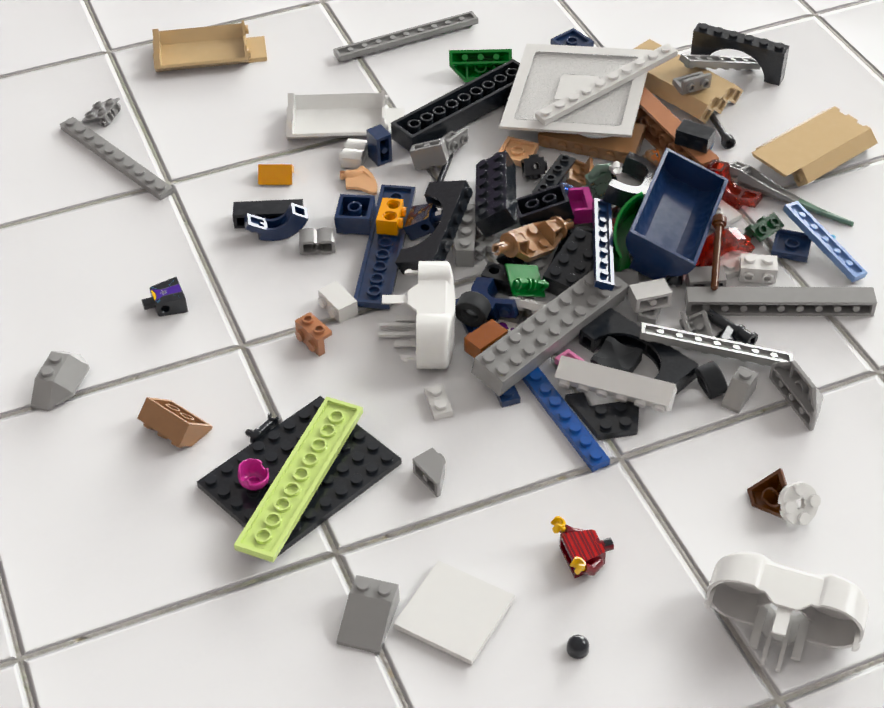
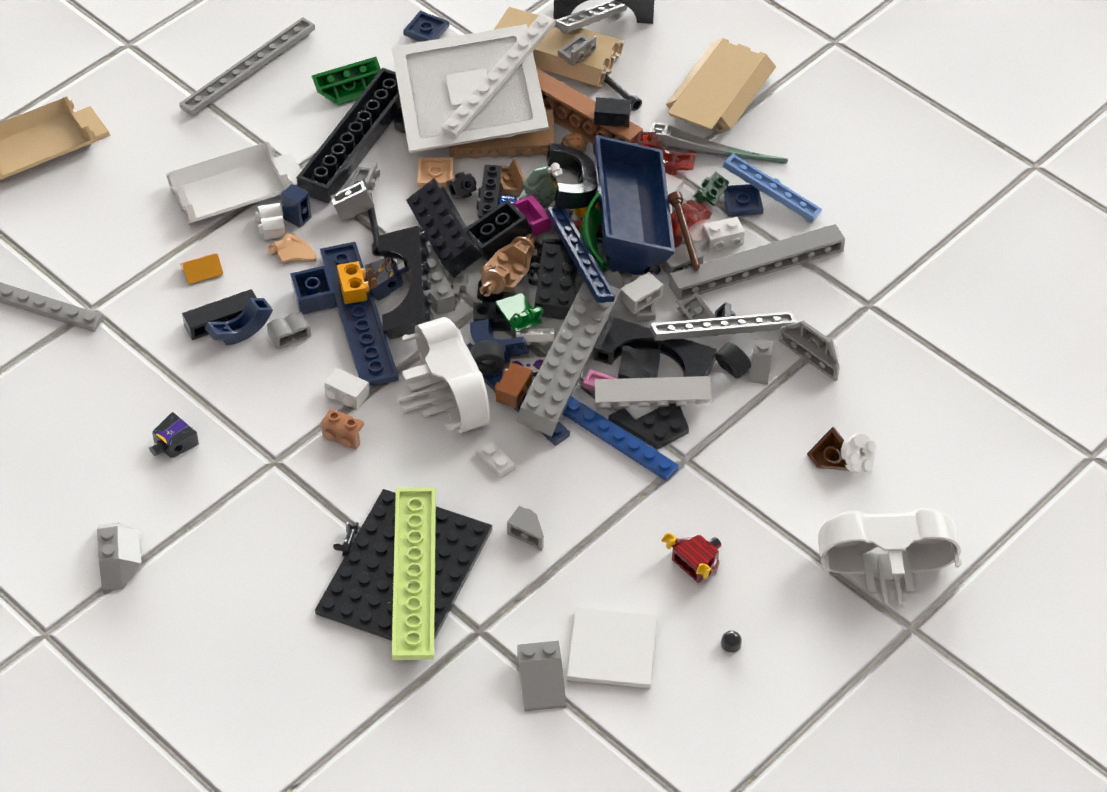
camera: 25 degrees left, 5 degrees up
medium nougat slope [137,397,213,448] -> none
dark pink hair [237,458,269,491] -> none
black pin [707,309,758,345] -> none

